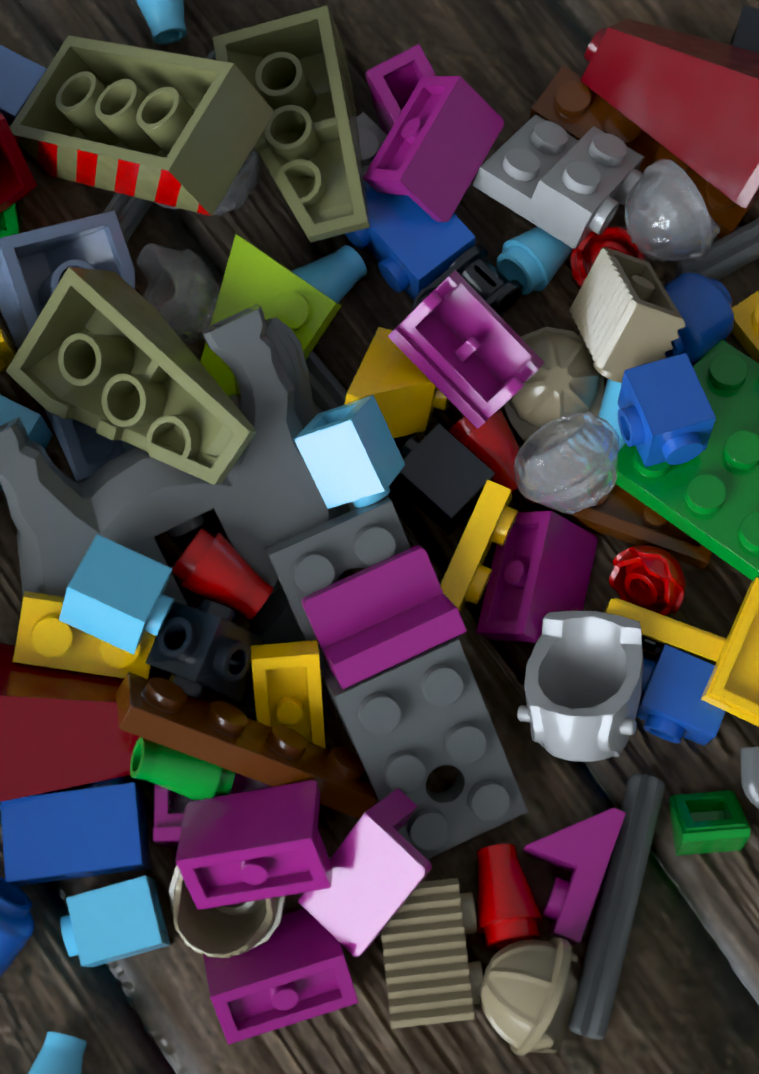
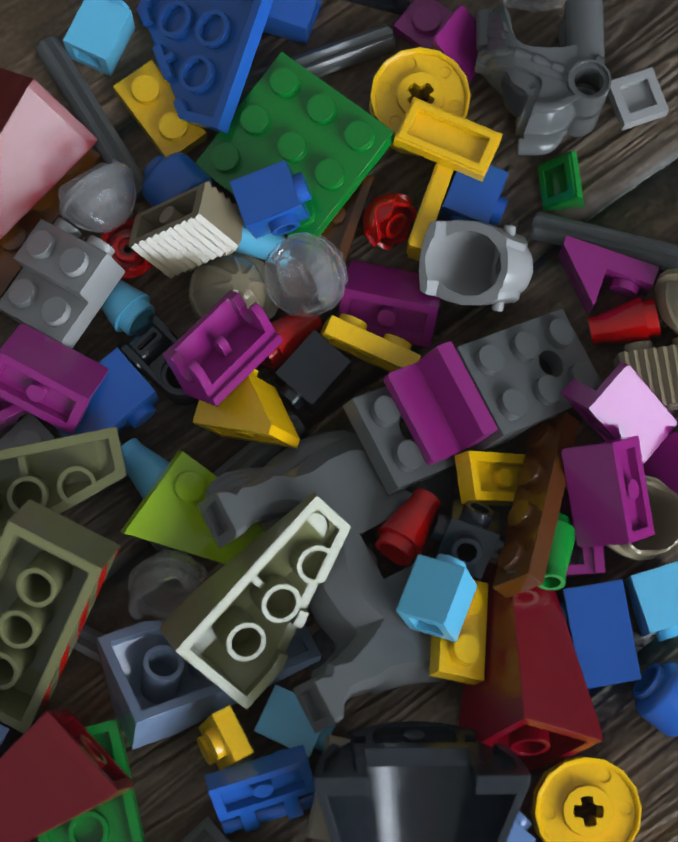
camera: 95 degrees left, 5 degrees up
brick [294,395,405,509] -> none

